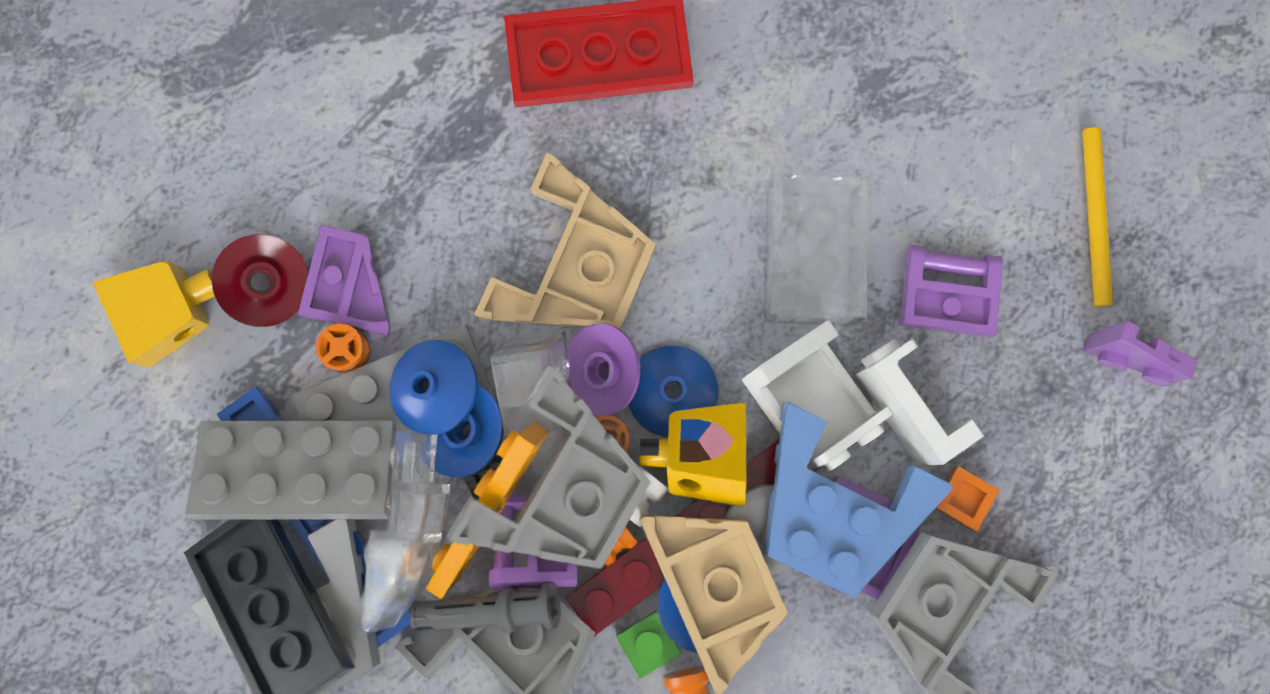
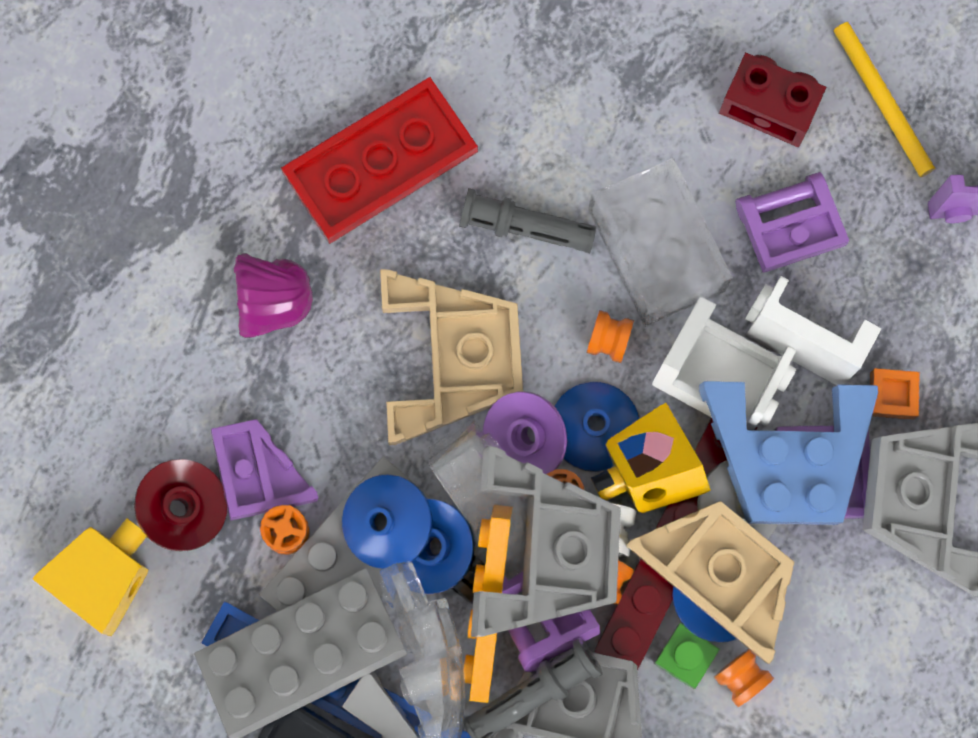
camera: 25 degrees left, 5 degrees down
none -> magenta hair [233,253,313,338]
none -> dark grey pin [459,188,597,254]
none -> orange wheel [586,310,634,363]
none -> dark red brick [719,52,827,148]

